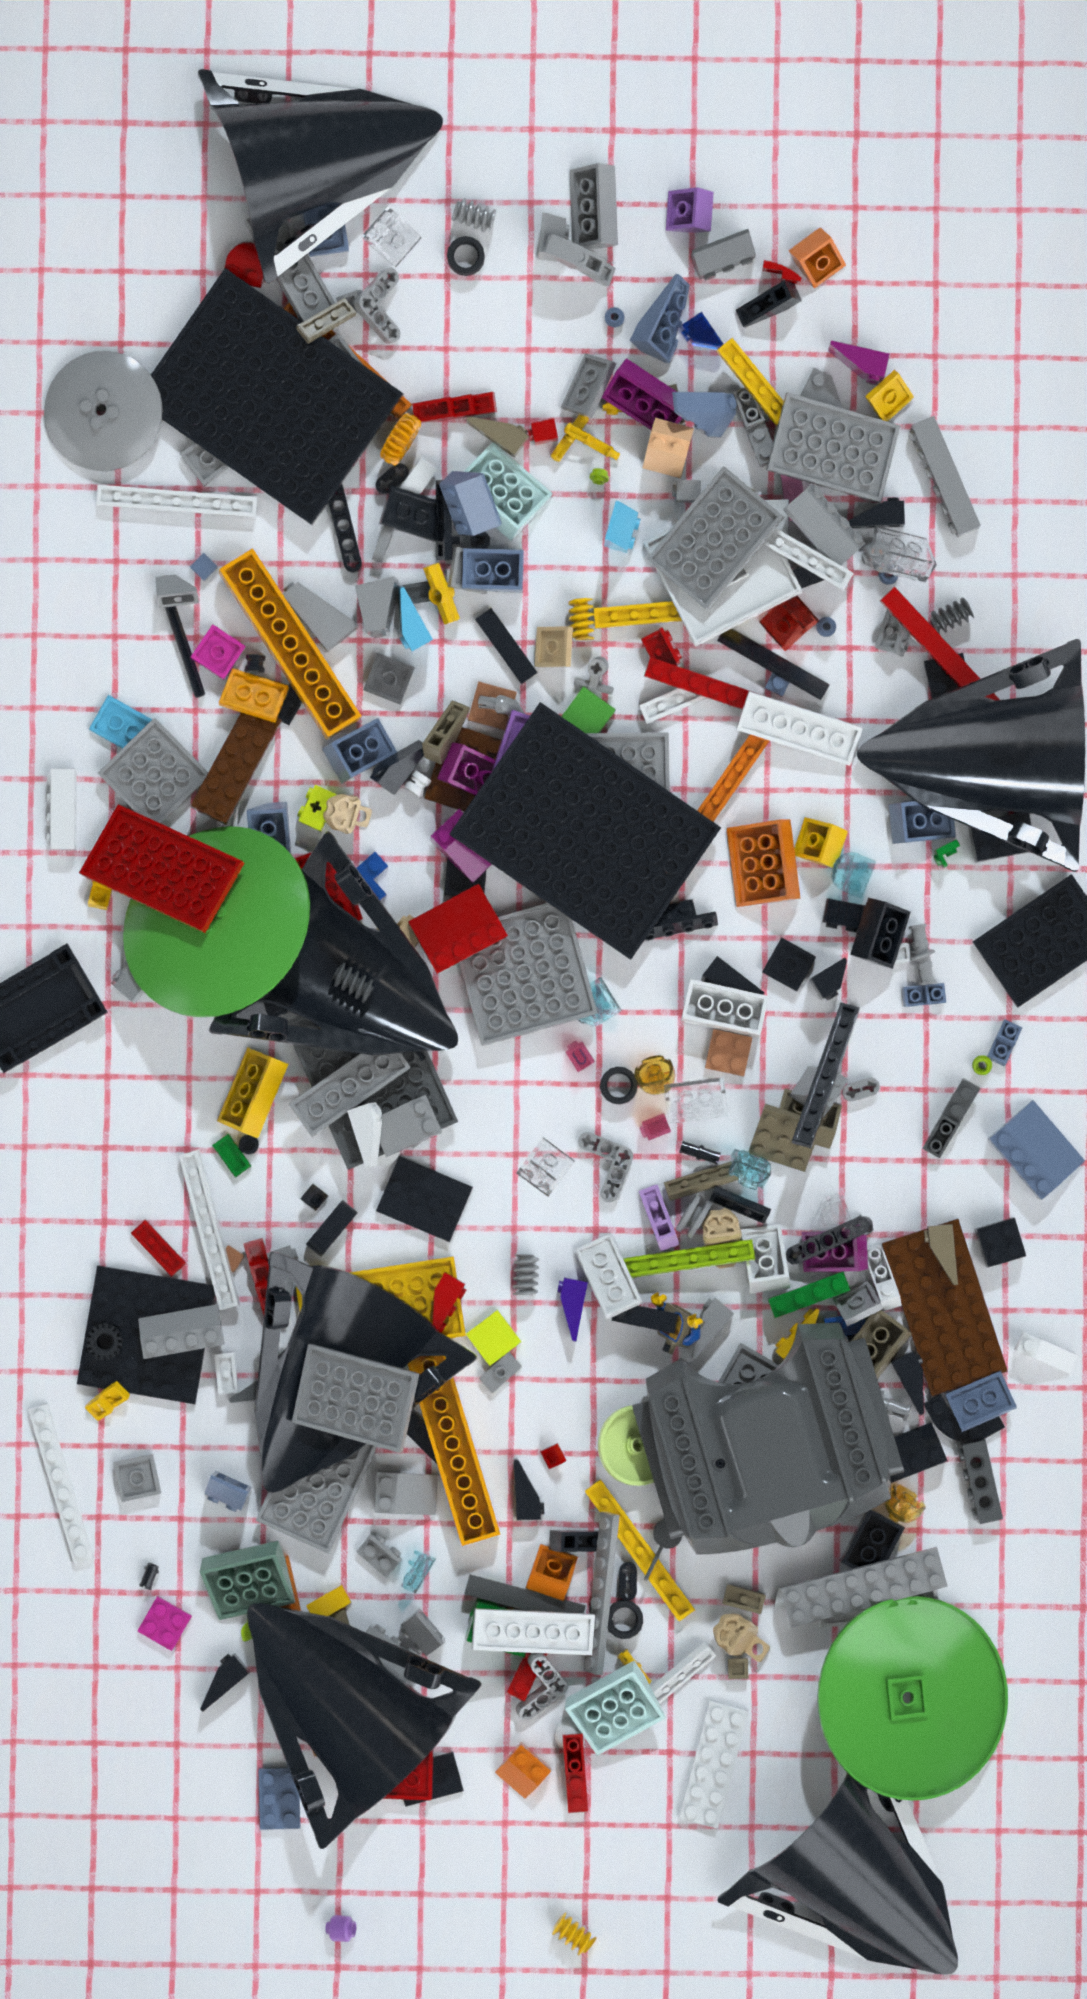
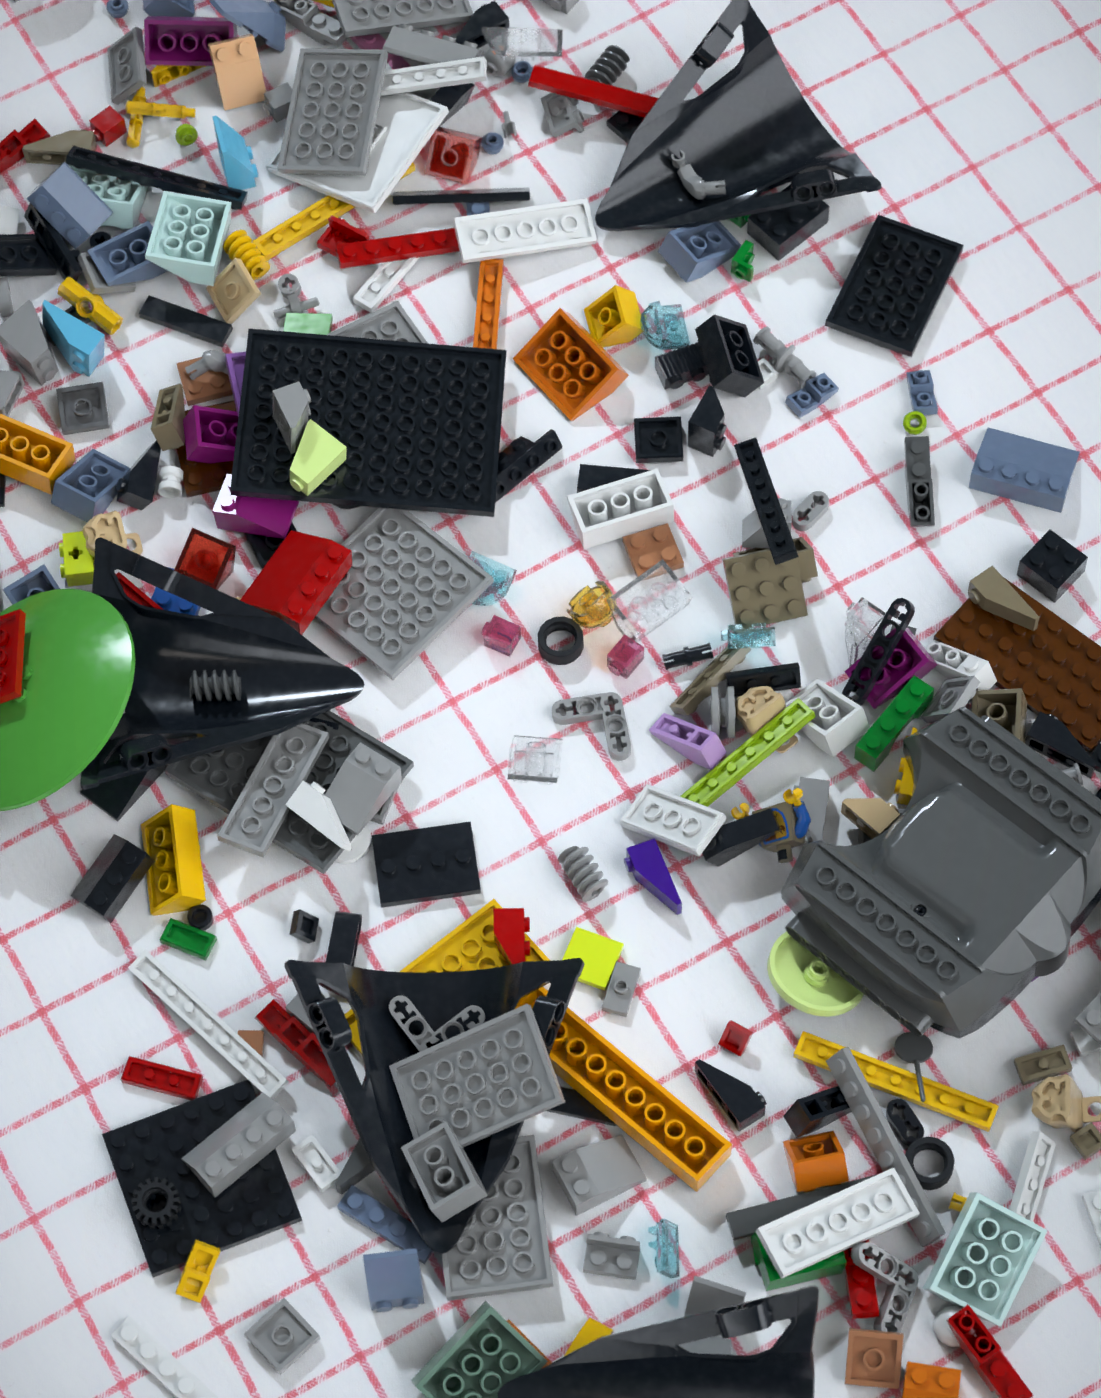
camera: 30 degrees left, 25 degrees down
none -> black plate [66,146,248,210]
none -> black slope [71,834,155,923]
none -> light aqua slope [145,191,231,286]
none -> clear red slope [174,528,236,590]
none -> light grey slope [272,382,311,454]
none -> yellowish green slope [290,419,347,496]
none -> sand blue plate [337,1185,434,1264]
none -> light grey beam [389,995,485,1052]
none -> light grey slope [401,1121,488,1222]
none -> light grey hand [502,111,517,138]
none -> light grey arm [671,150,726,200]
none -> tan slope [841,798,900,839]
none -> nougat plate [845,1328,903,1389]

